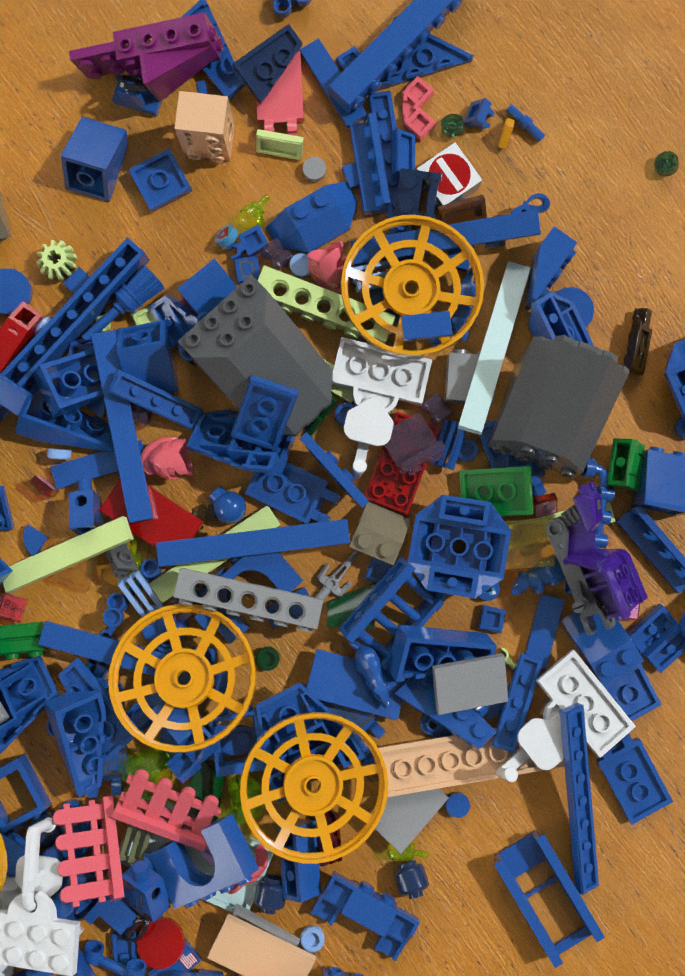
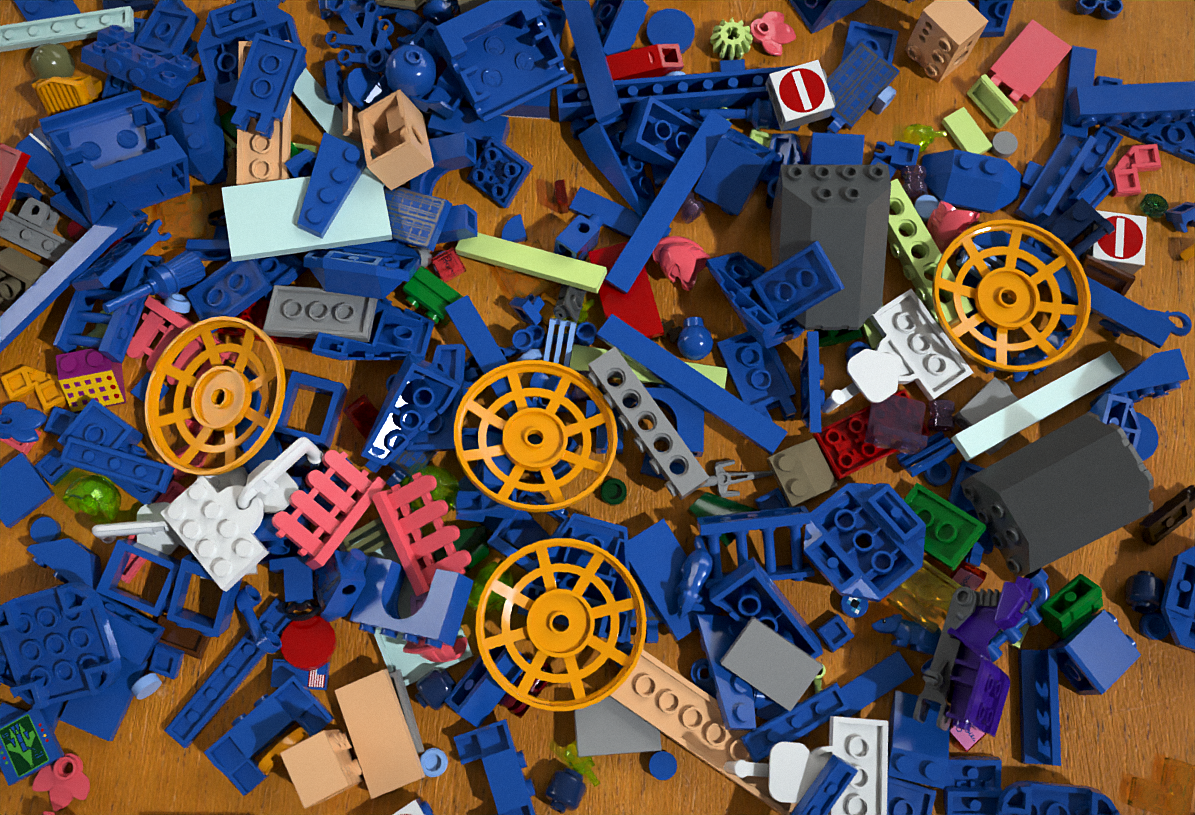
camera: 45 degrees right, 10 degrees down
light blue tile [47,448,72,460] -> none
blue tile [107,369,203,431] -> none
dark azure tile [215,224,238,248] -> none
dark blue wing [233,24,303,105] -> none
blue tile [401,311,452,341] -> none
none -> clear red slope [343,394,379,440]
none -> blue tile [509,294,545,326]
none -> light blue tile [516,349,544,362]
none -> blue hinge [570,118,590,140]
none -> coral plate [750,11,796,56]
none -> piece [765,60,835,131]
none -> tile [813,40,900,134]
none -> light blue tile [871,85,897,115]
none -> yellowish green tile [941,107,992,155]
none -> dark blue head [1125,571,1165,614]

